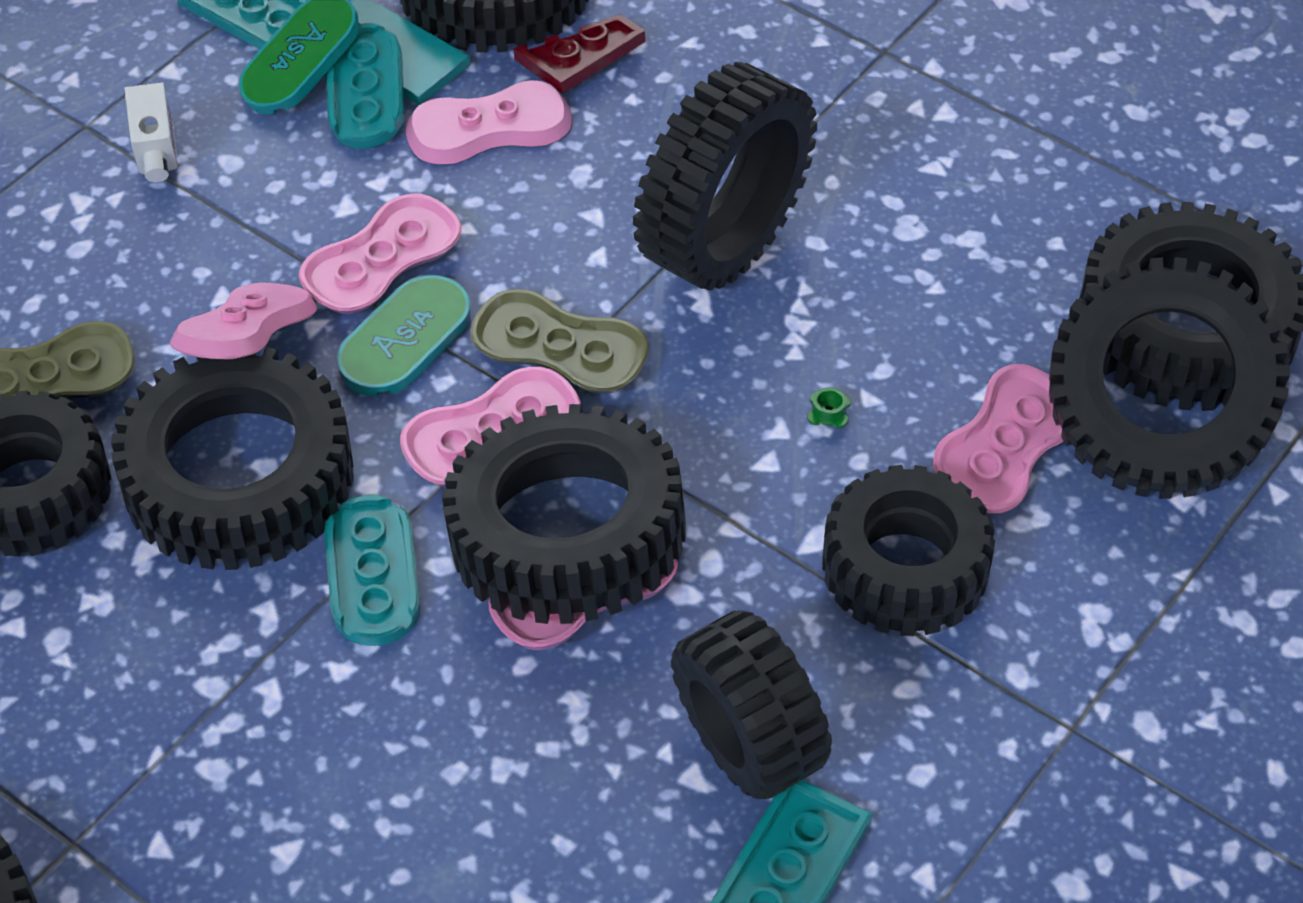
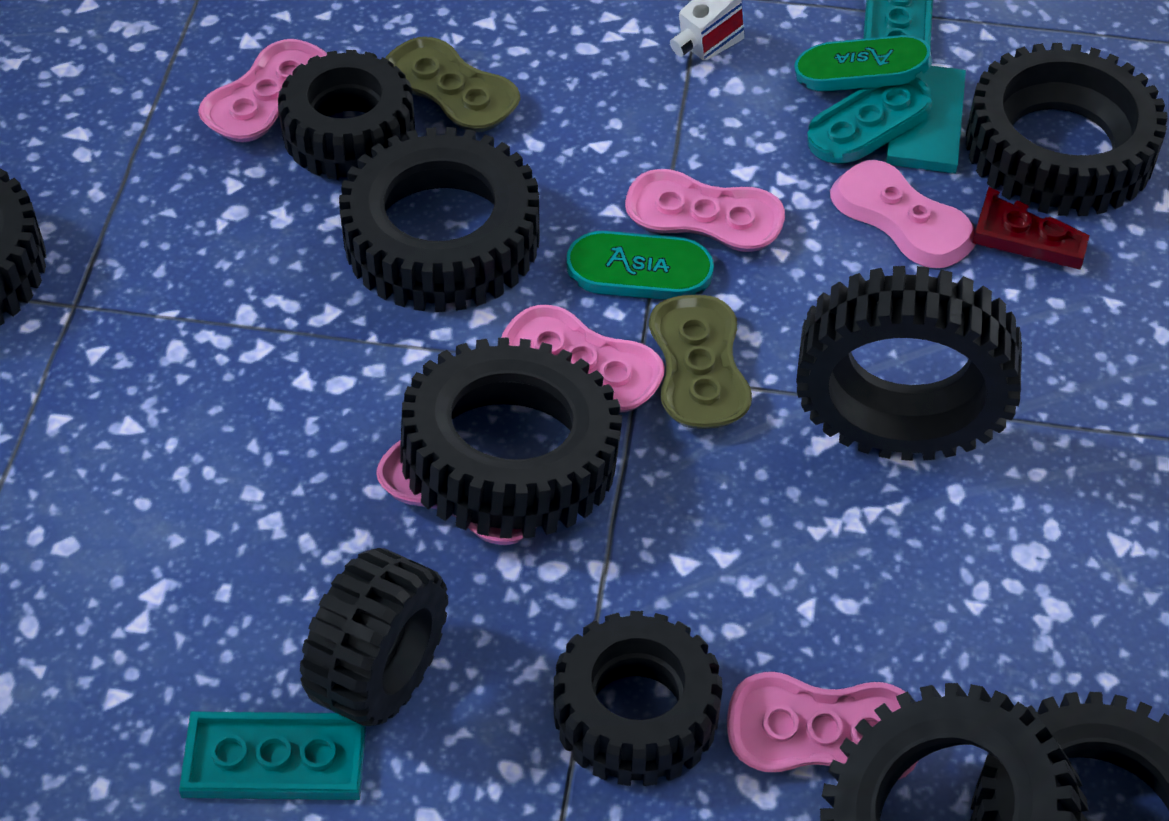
camera: 60 degrees right, 0 degrees up
bright pink plate [170,283,317,359] -> none
teal tile [324,494,420,646] -> none
green plate [807,387,851,428] -> none

